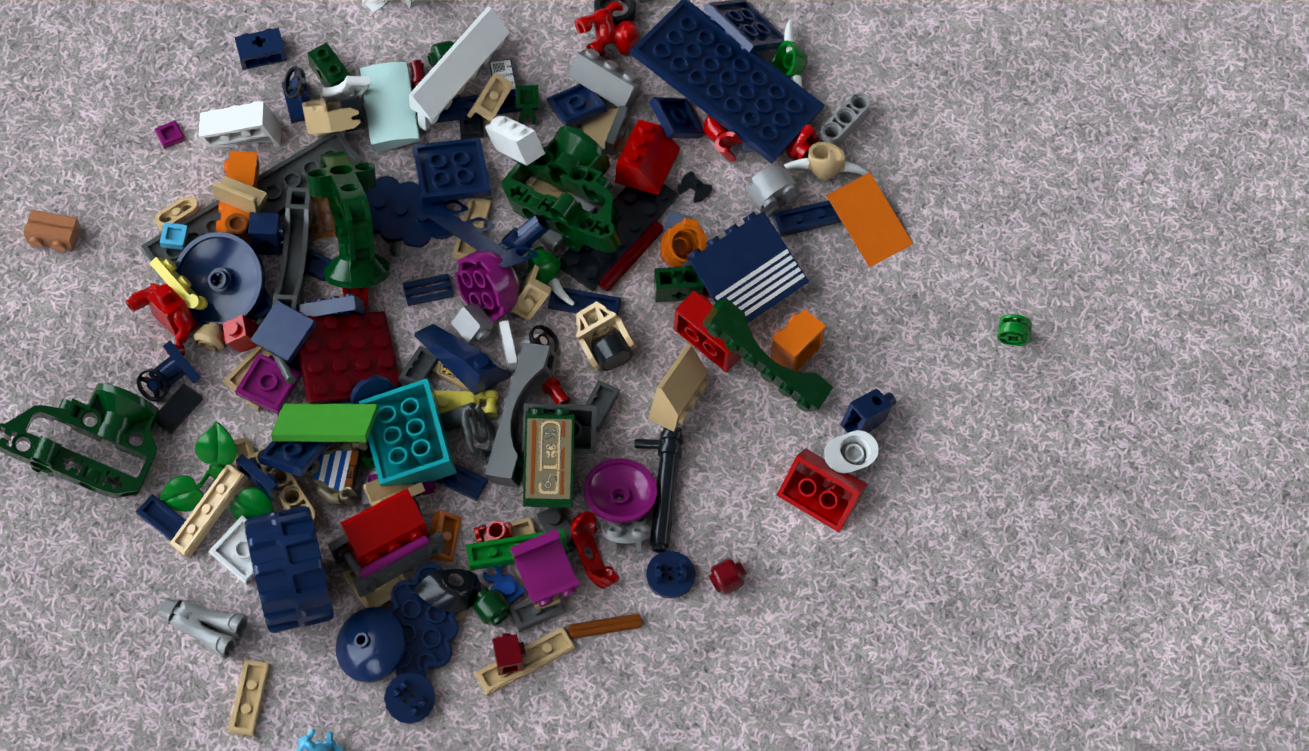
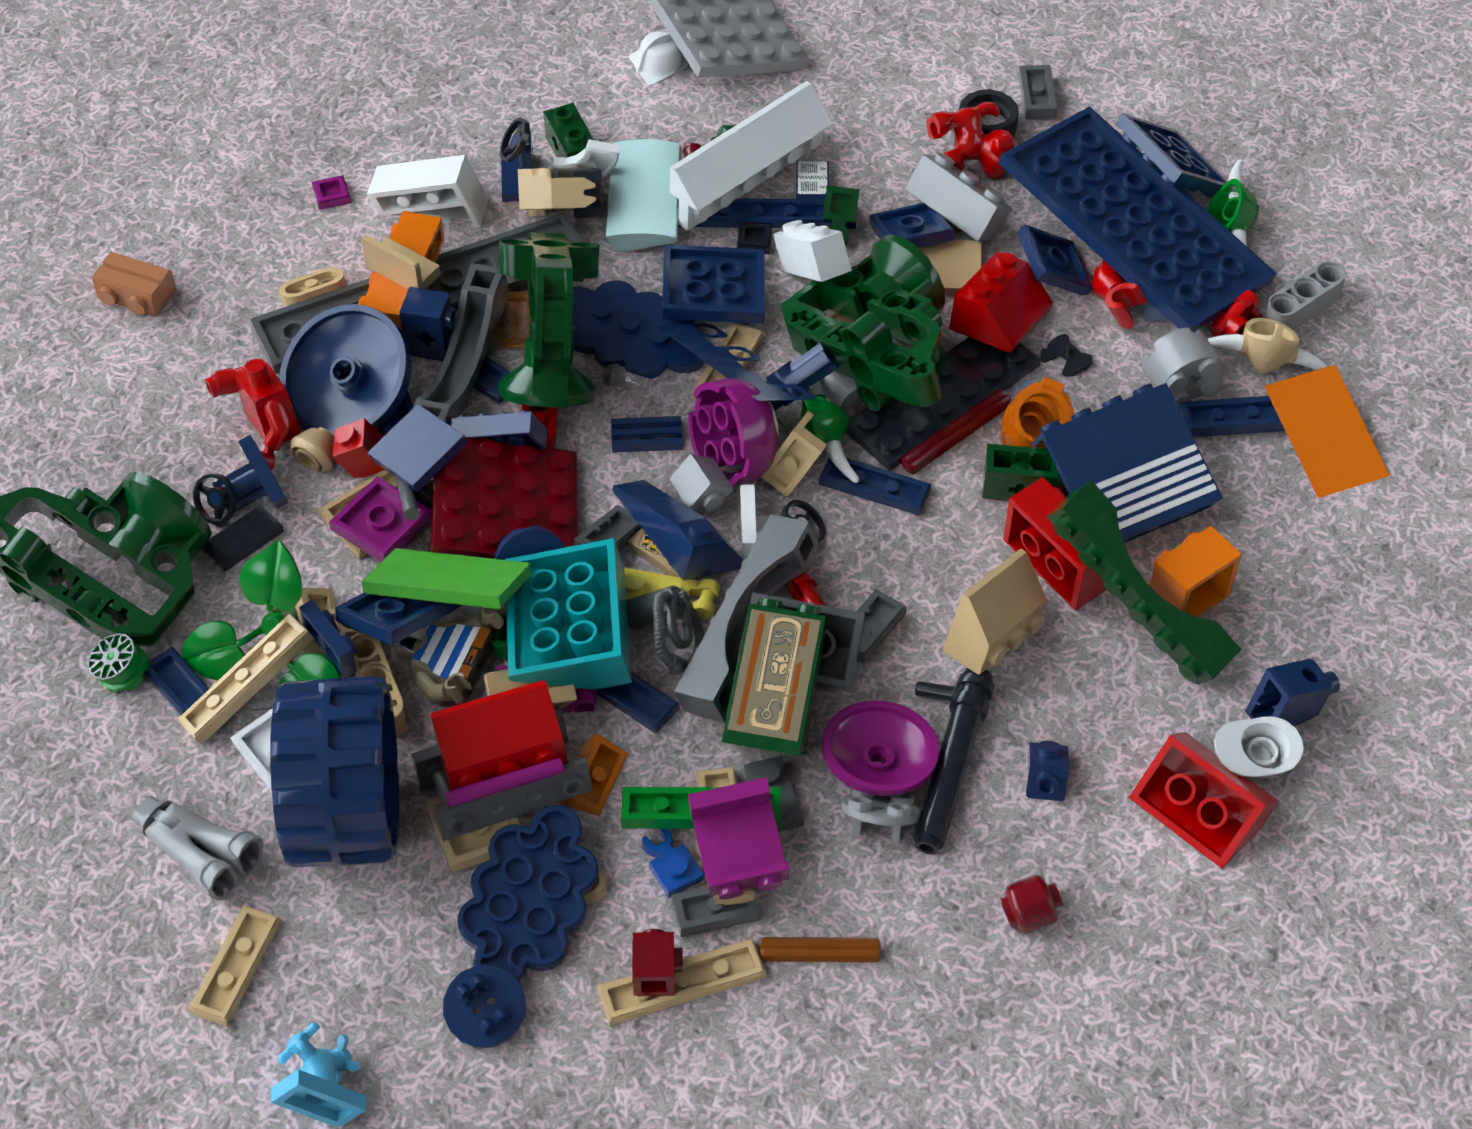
camera: 15 degrees right, 10 degrees down
light yellow plate [149,257,208,310] -> none
medium azure plate [160,222,189,250] -> none
dark orange tile [225,213,249,237] -> none
dark blue brick [235,28,286,70] -> none
dark blue dish [335,607,406,683] -> none
black piece [415,569,481,613] -> none
tan panel [467,72,514,122] -> none
dark green head [473,588,510,626] -> none
red plate [474,521,515,543] -> none
red piece [571,511,619,589] -> none
tan piece [576,301,637,371] -> none
dark grey plate [605,105,628,156] -> none
dark blue plate [646,551,695,598] -> none
none -> green wheel [87,633,150,694]
none -> dark blue bracket [1026,741,1069,801]

